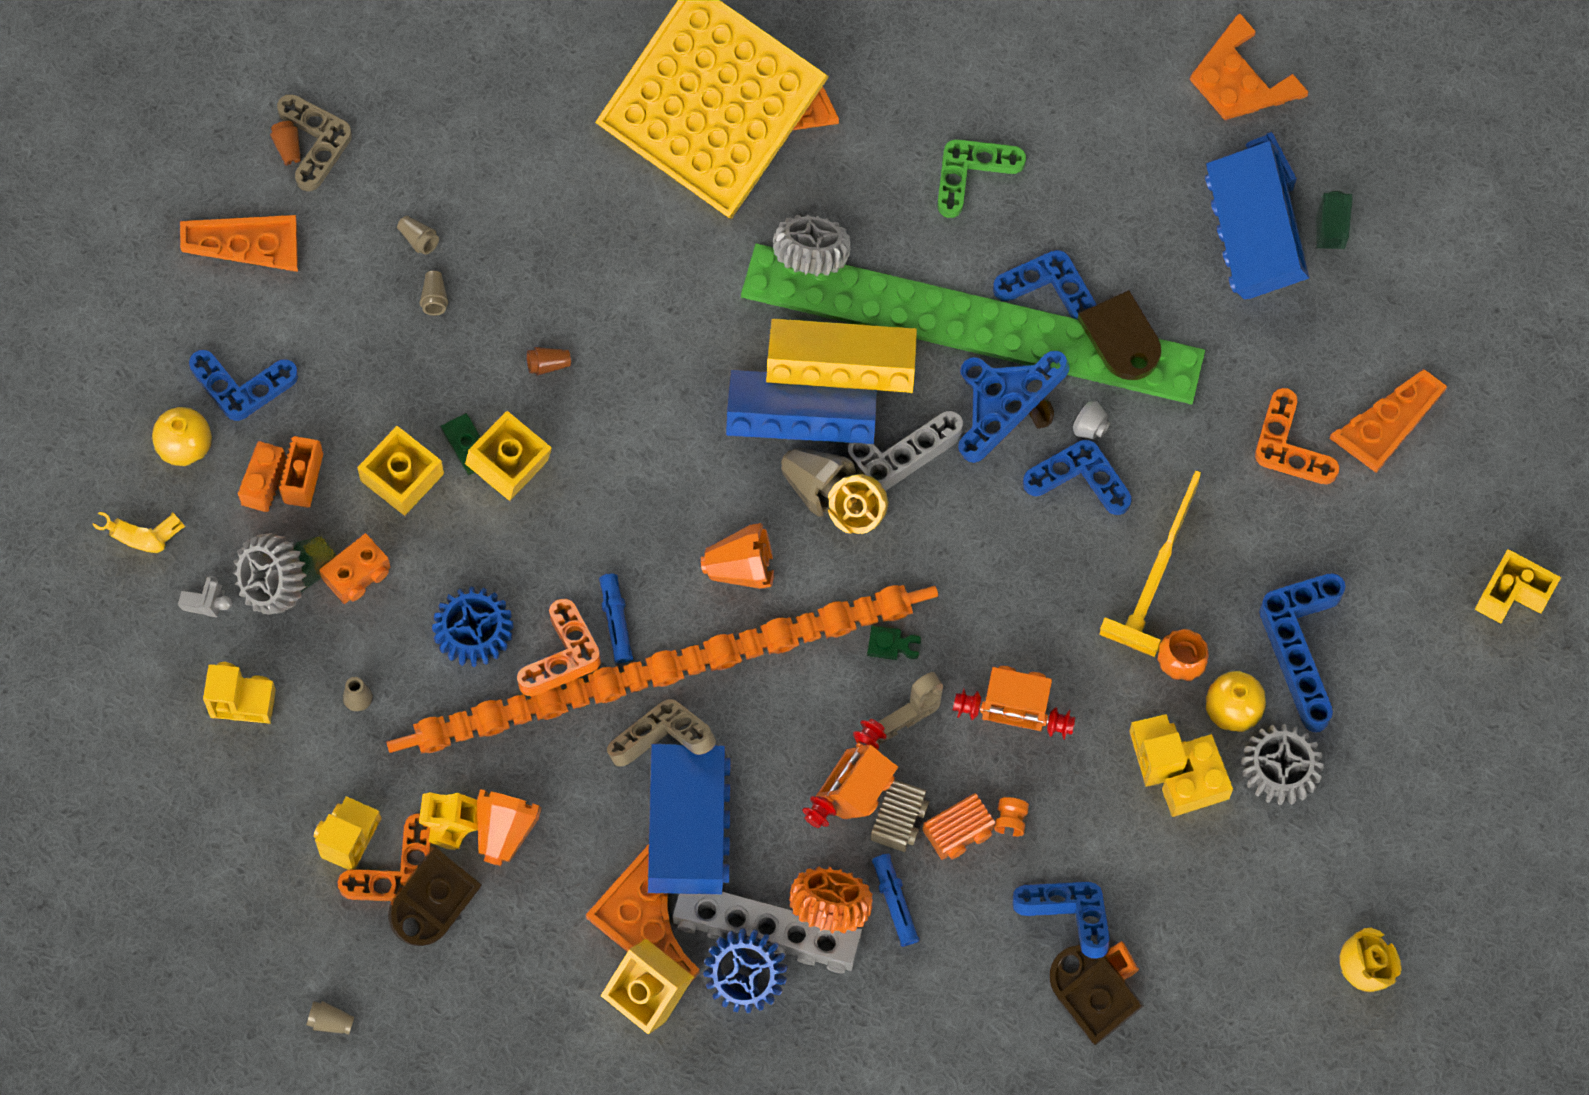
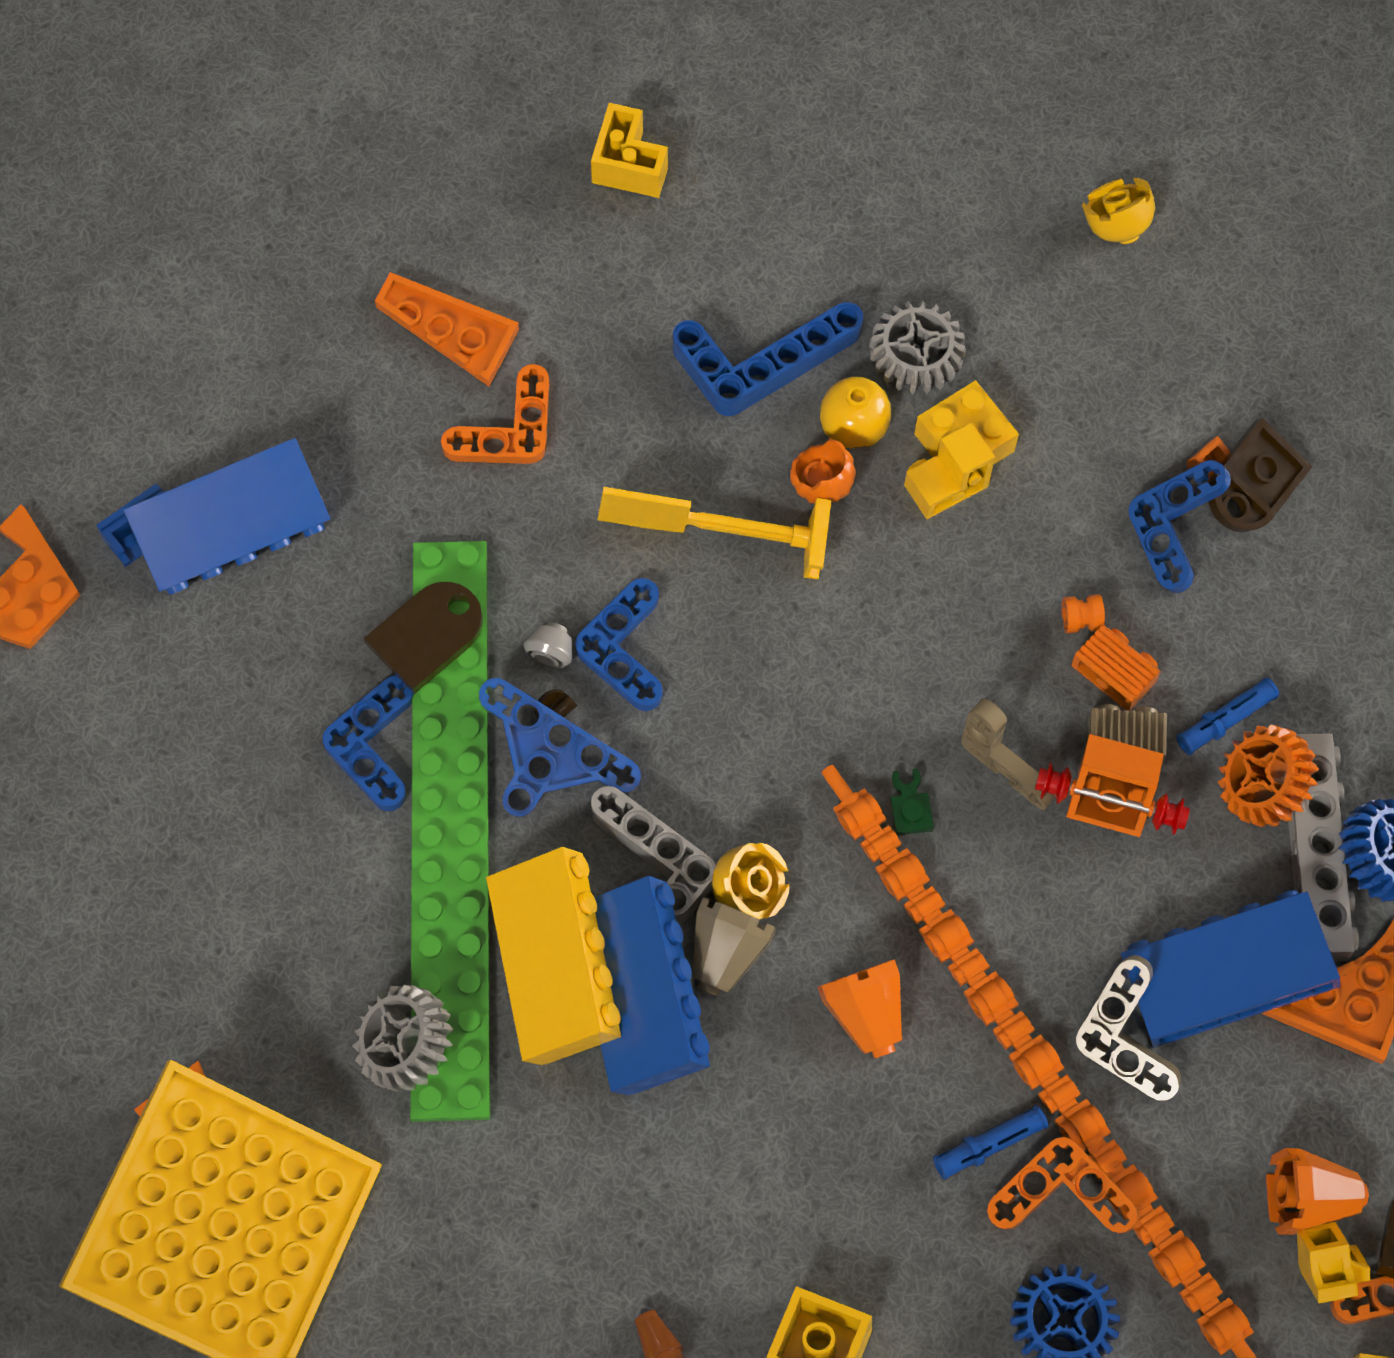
camera: 105 degrees left, 0 degrees up
bright green beam [937,140,1026,218] -> none
orange brick [953,666,1075,740] -> none
clear green slope [1316,191,1353,249] -> none

